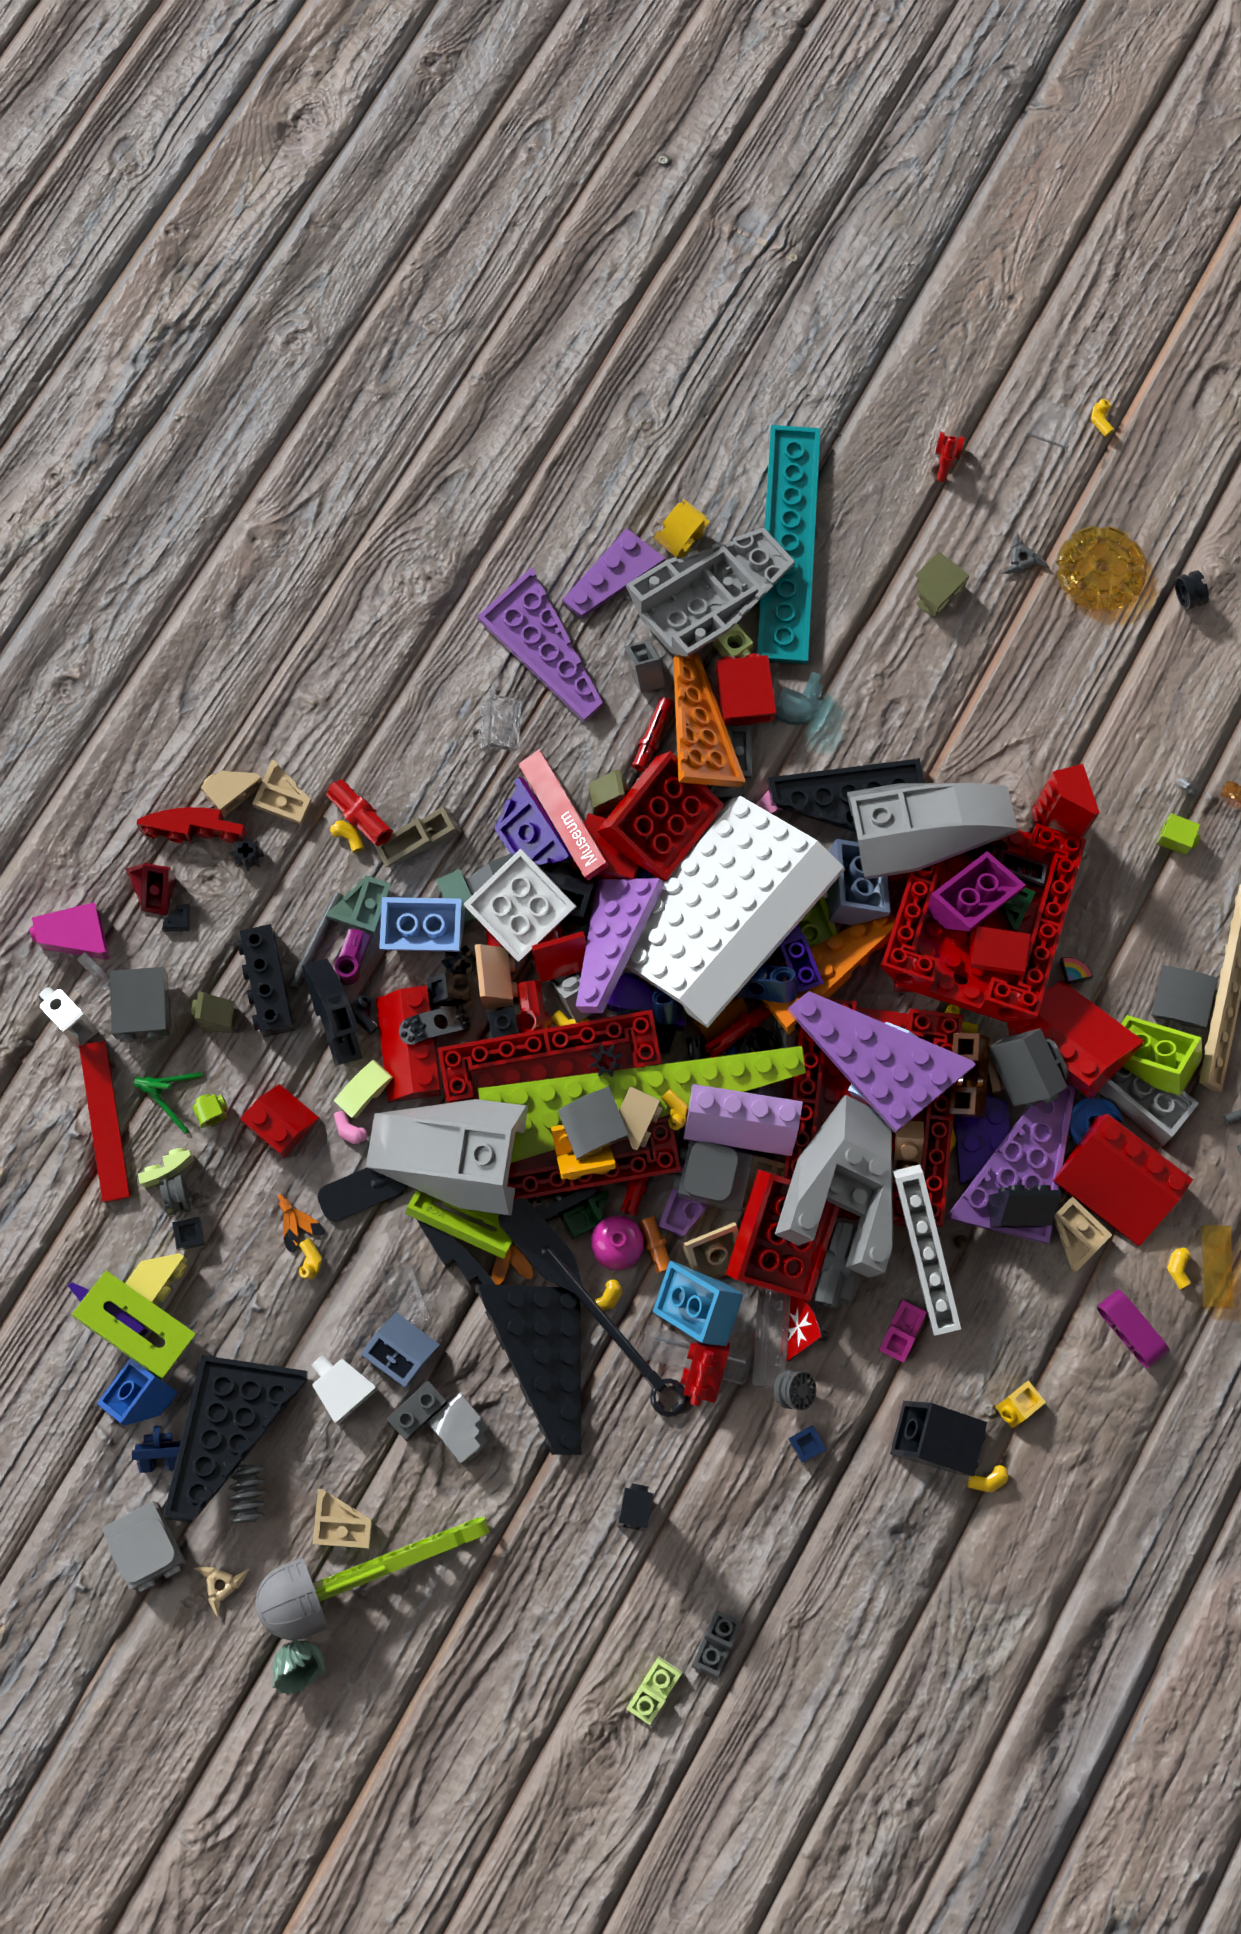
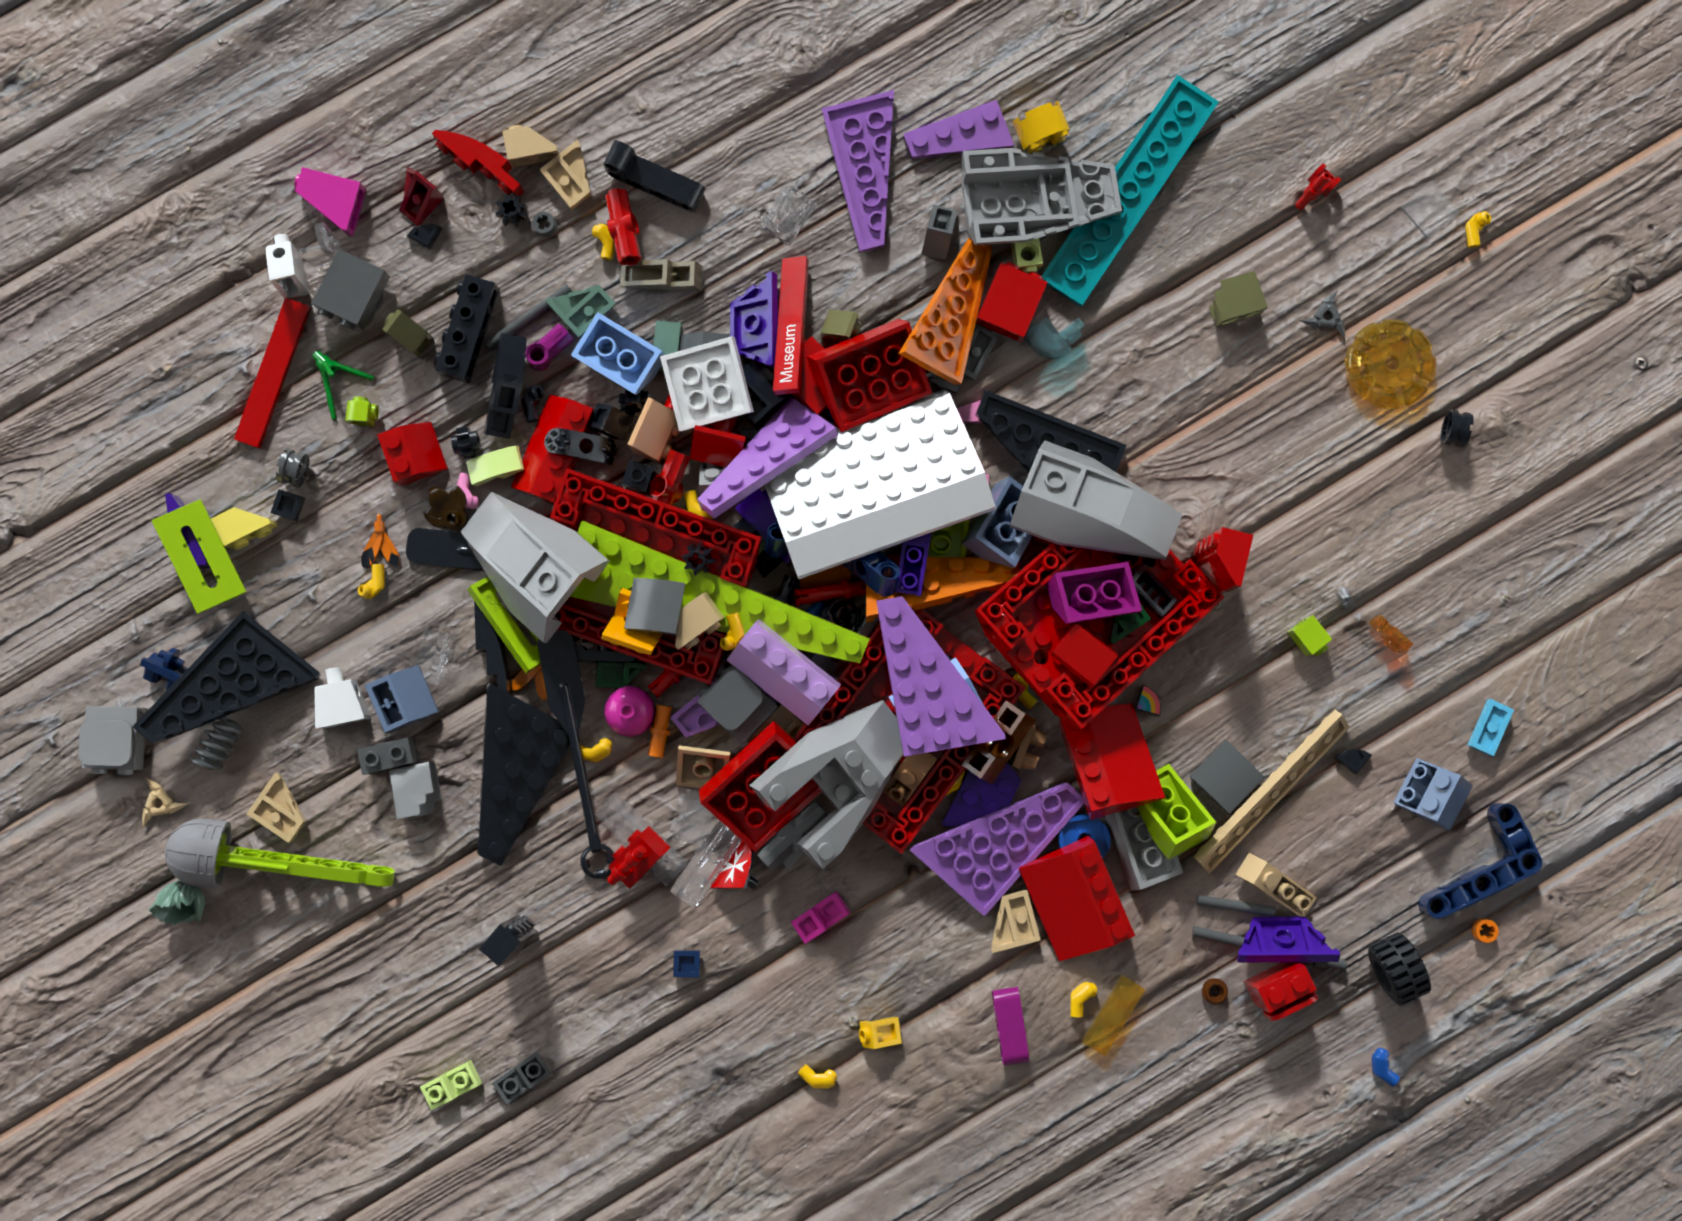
camera: 30 degrees right, 10 degrees up
blue slope [97,1358,178,1426] -> none
yellowish green slope [138,1148,194,1188] -> none
red pin [632,697,674,772] -> none
dark azure slope [653,1261,744,1346] -> none
dark grey wheel [773,1370,817,1411] -> none
black slope [890,1401,987,1477] -> none
white brick [893,1165,961,1336] -> none
dark grey brick [987,1028,1069,1107] -> none
black slope [988,1185,1061,1228] -> none
none -> dark brown plate [423,485,468,531]
none -> black gear [451,426,481,459]
none -> dark grey bush [532,212,557,237]
none -> black beam [603,140,706,212]

